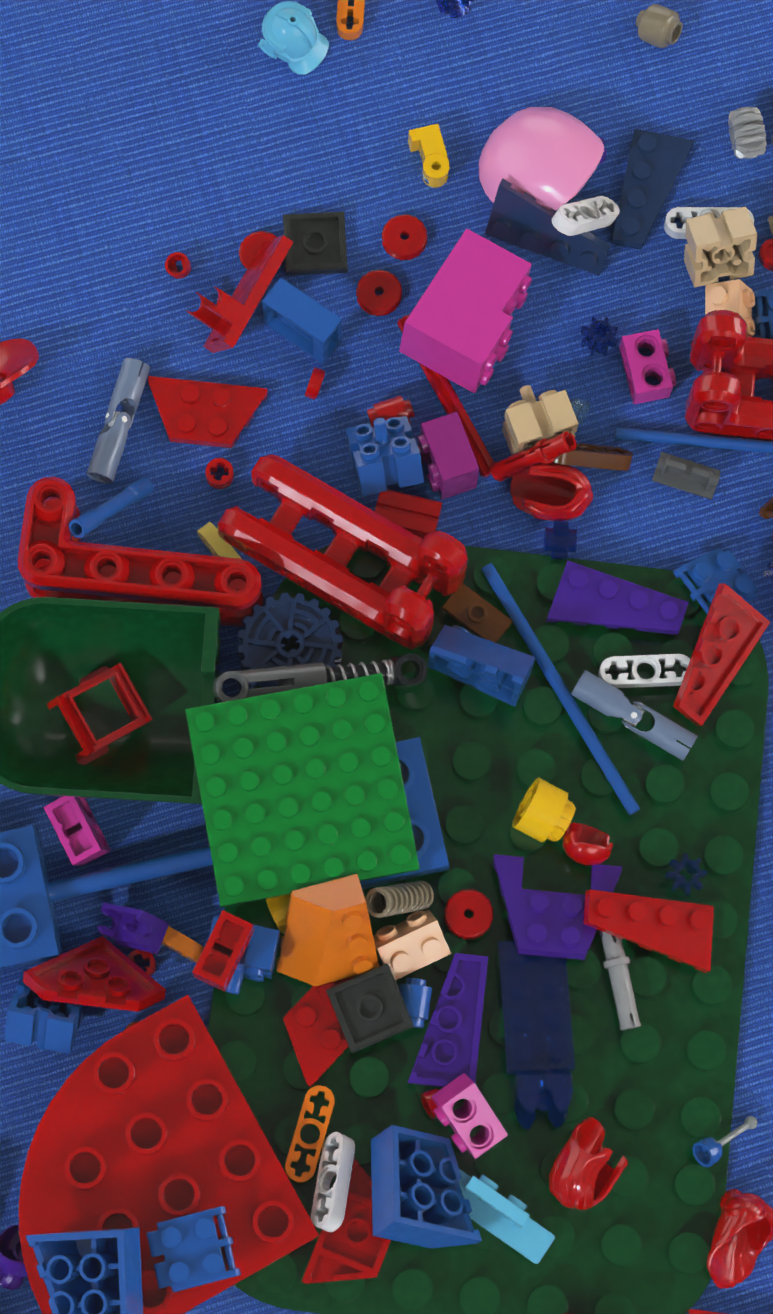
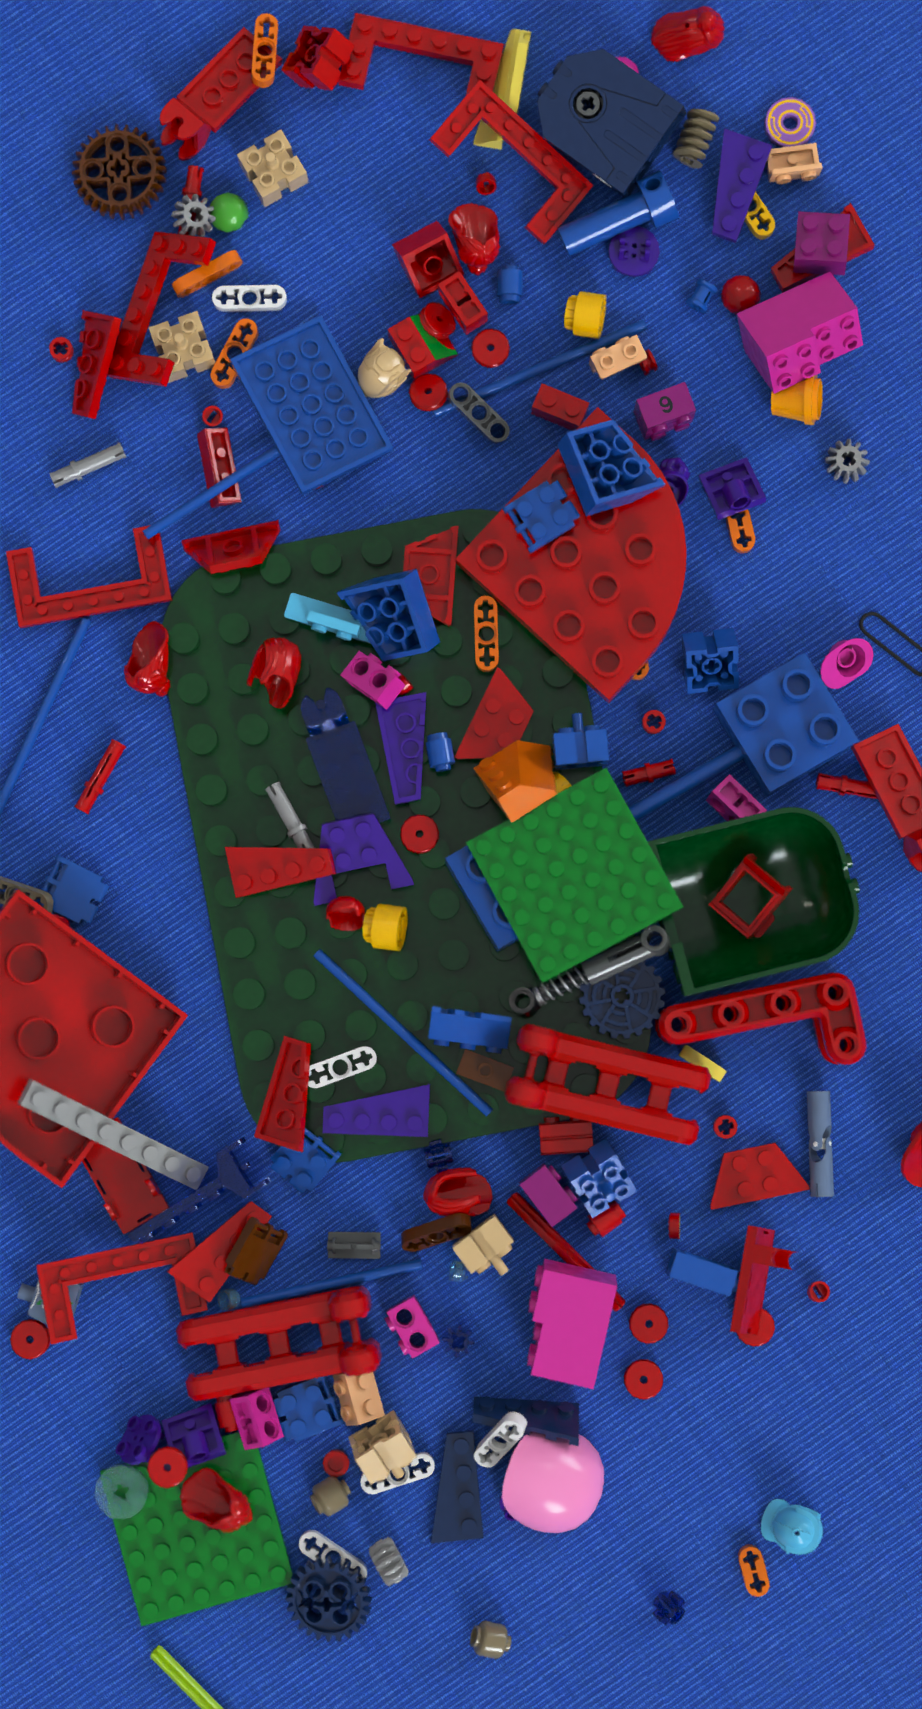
camera: 170 degrees right, 10 degrees up
red plate [23,936,166,1012] -> none
blue piece [68,477,154,538] -> none
dark purple hinge [97,903,169,954] -> none
orange beam [162,926,204,963] -> none
red brick [192,910,255,992] -> none
pearl dark grey tile [283,212,348,276] -> none
white beam [311,1132,355,1232] -> none
pearl dark grey tile [326,964,415,1053] -> none
dark tan piece [365,881,434,918] -> none
light nougat bracket [373,910,451,980] -> none
yellow leg [408,124,450,188] -> none
red pin [490,431,576,482] -> none
sand blue piece [571,670,698,761] -> none
clear blue gear [665,853,708,896] -> none
blue hinge [692,1116,758,1167] -> none
none -> red pin [622,759,676,787]

